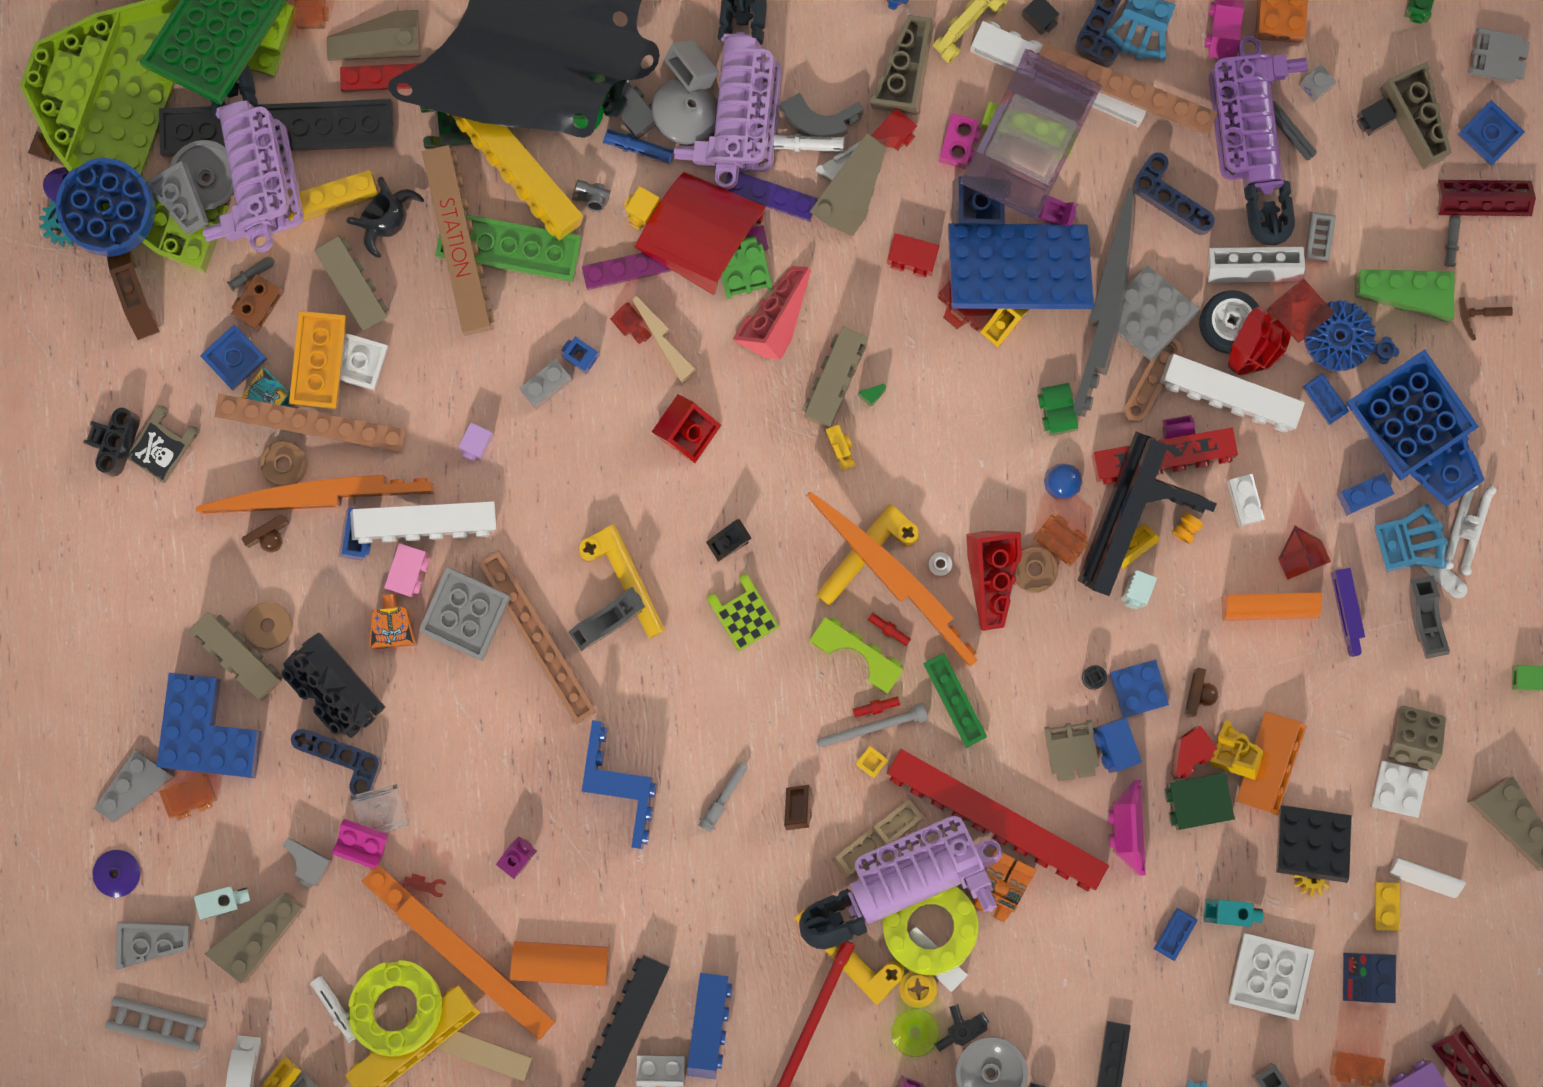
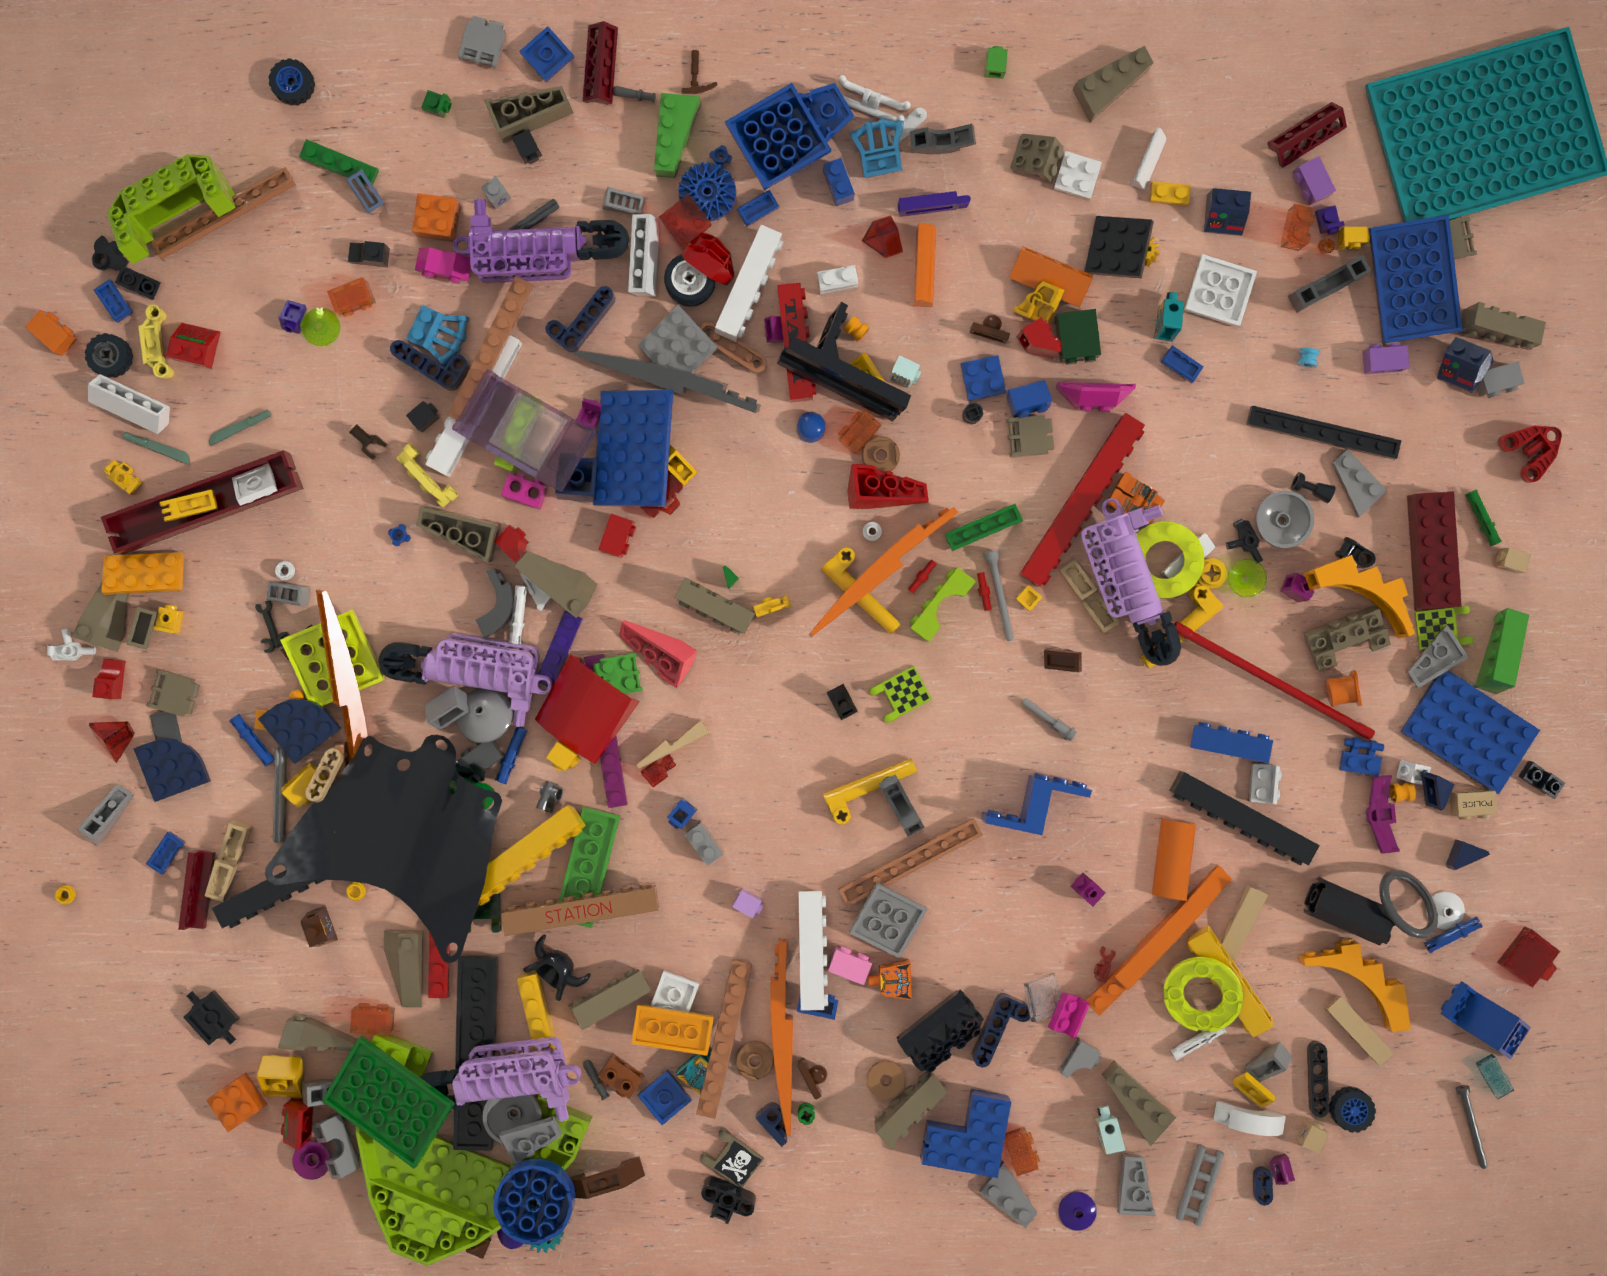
camera: 90 degrees left, 5 degrees up
red slope [652,394,722,463] -> none
green brick [1037,383,1078,436] -> none
none -> dark blue plate [756,1102,787,1147]
none -> green bush [798,1102,815,1125]

